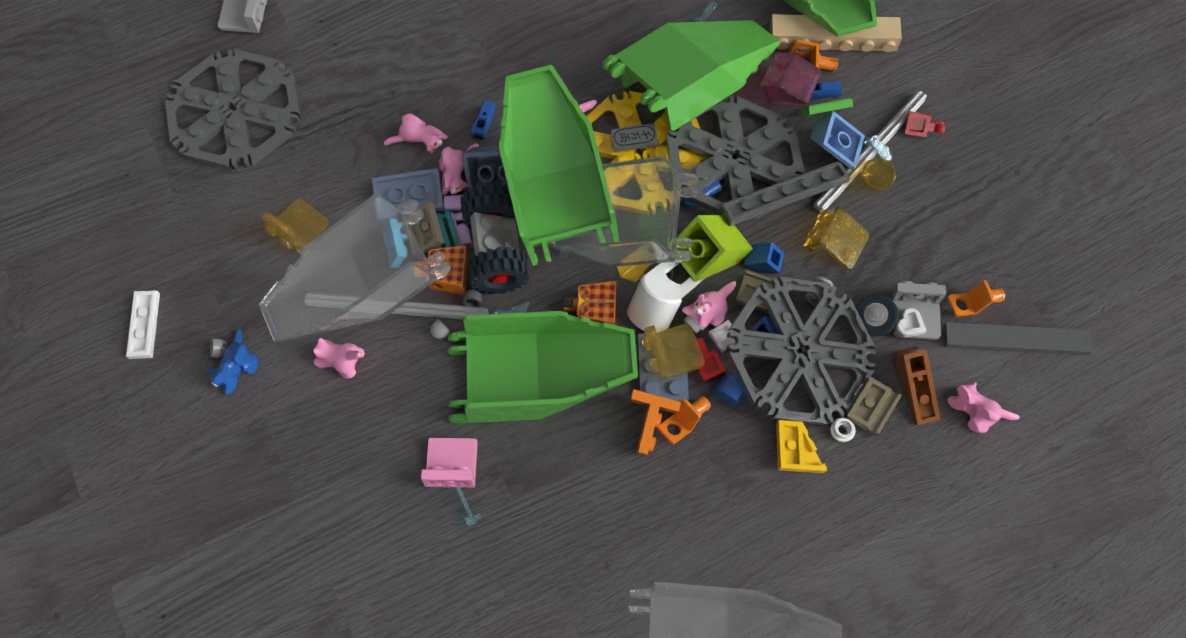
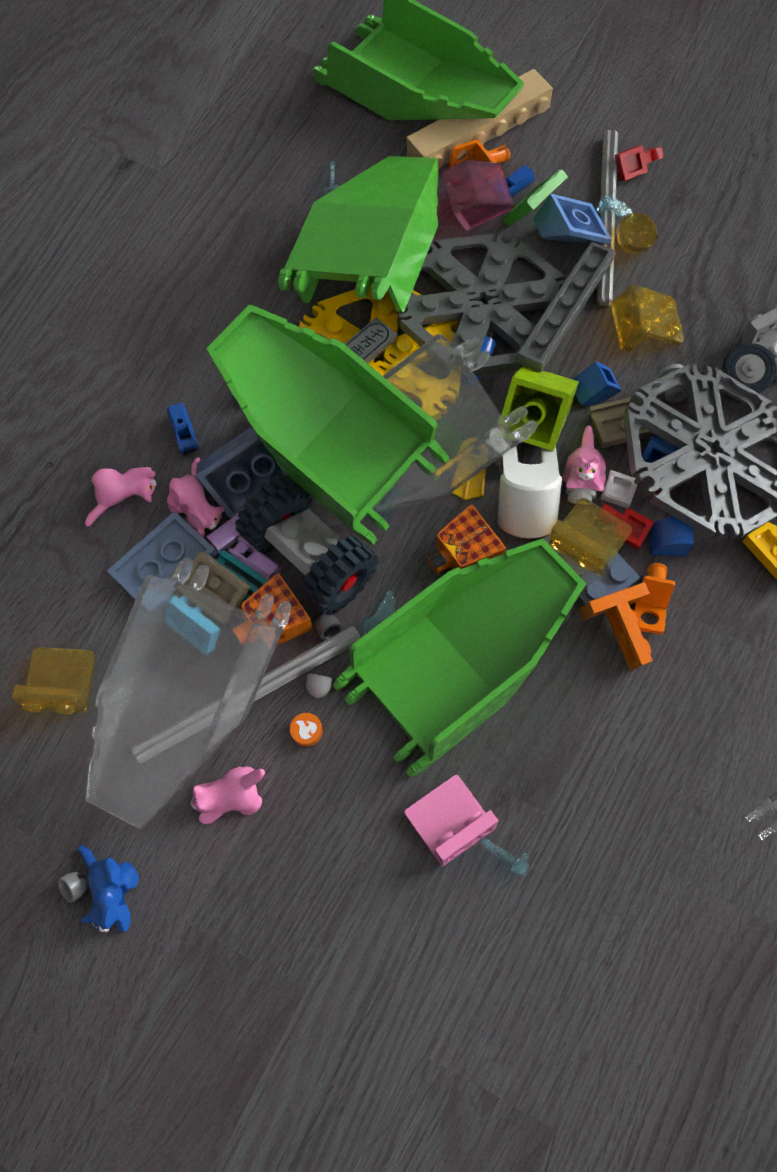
camera: 35 degrees left, 0 degrees up
none -> orange tile [290,713,323,747]

